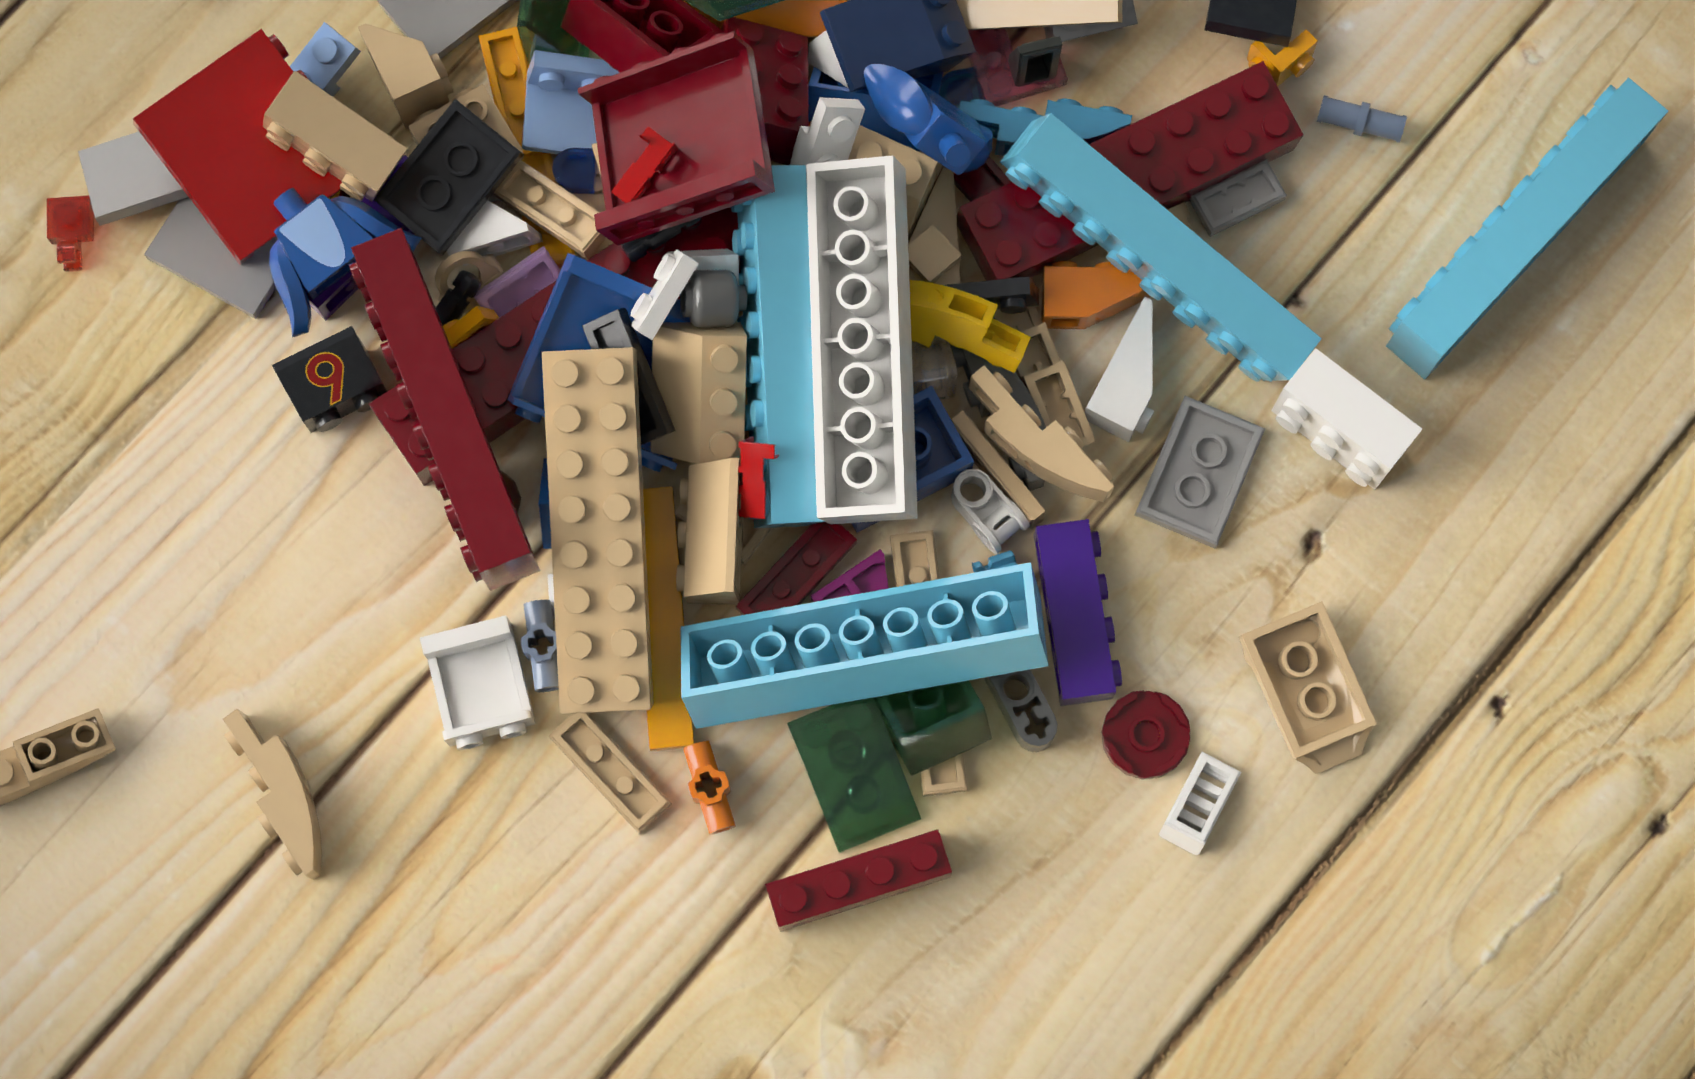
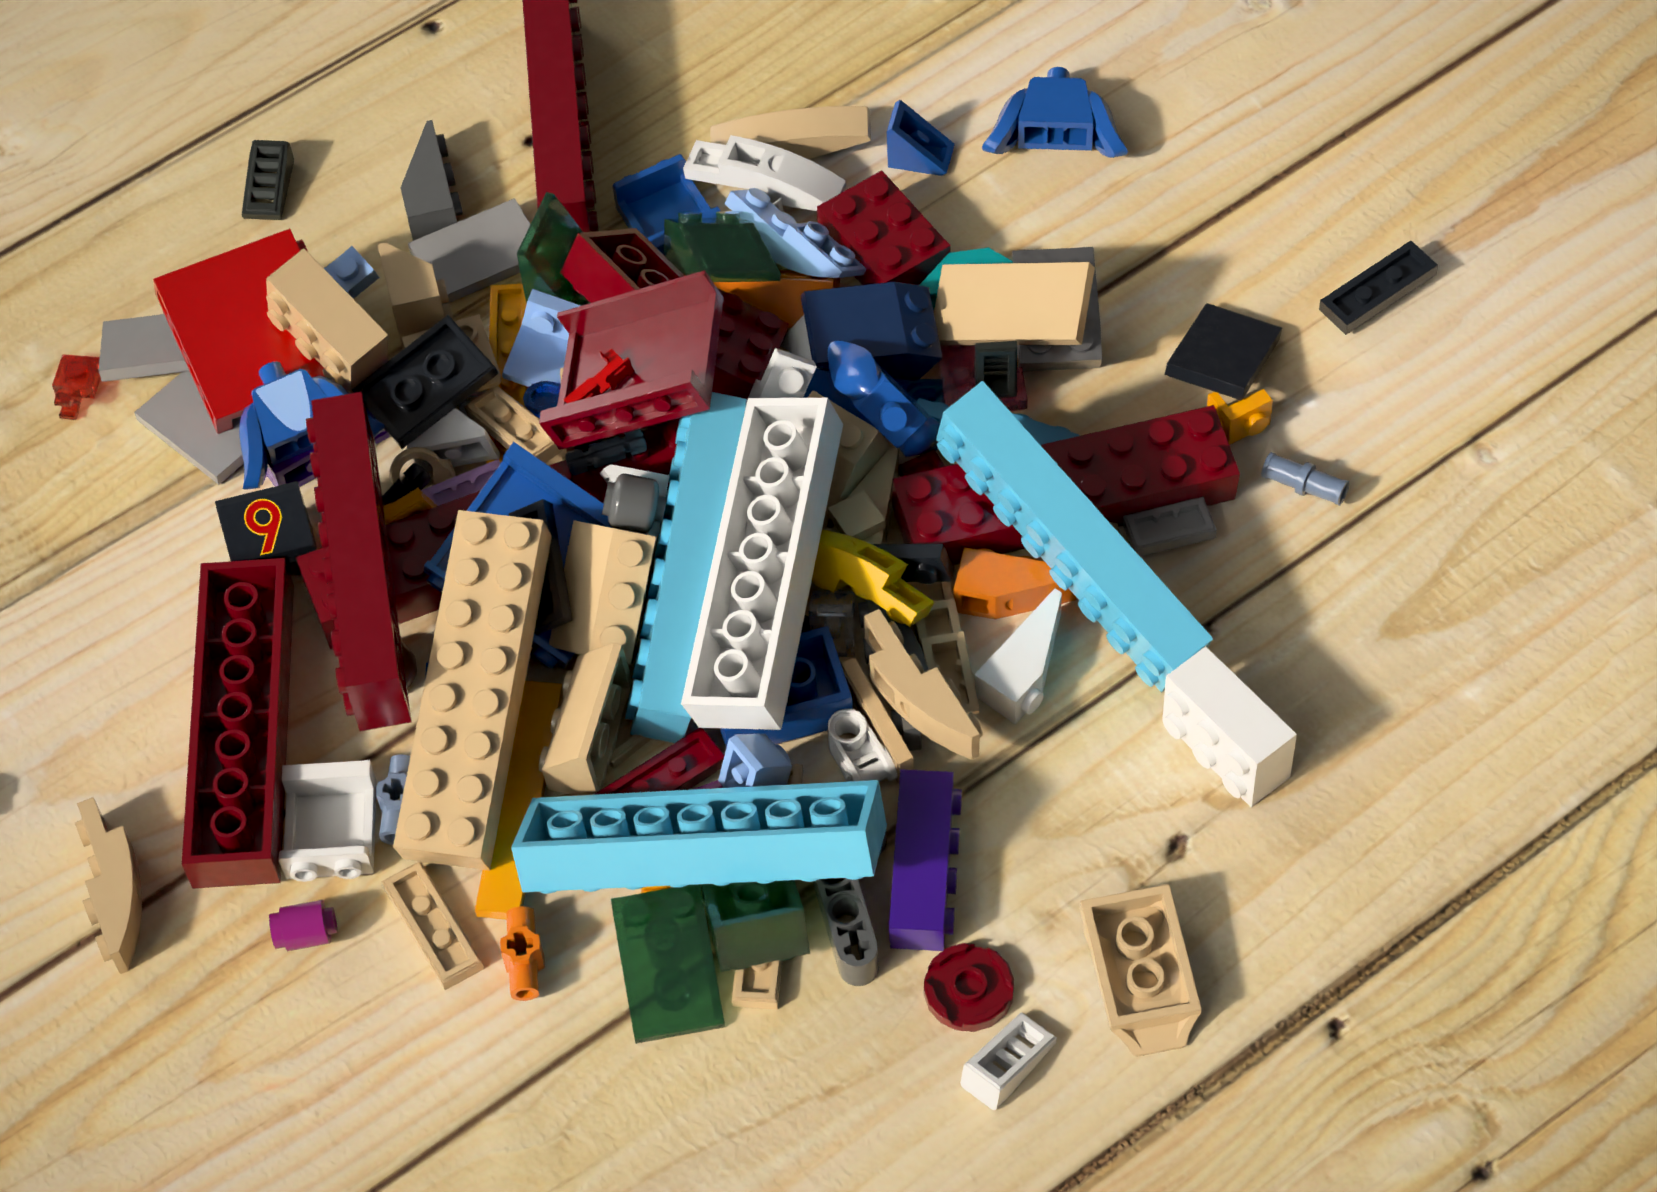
camera: 15 degrees right, 20 degrees down
white plate [631,249,699,340] -> none
red piece [739,436,779,519] -> none
dark red brick [765,829,952,932] -> none
light grey tile [1135,396,1265,549] -> none
medium azure brick [1386,77,1668,380] -> none
none -> dark red brick [181,558,294,889]
none -> magenta brick [269,900,338,951]
none -> light blue slope [718,734,792,788]

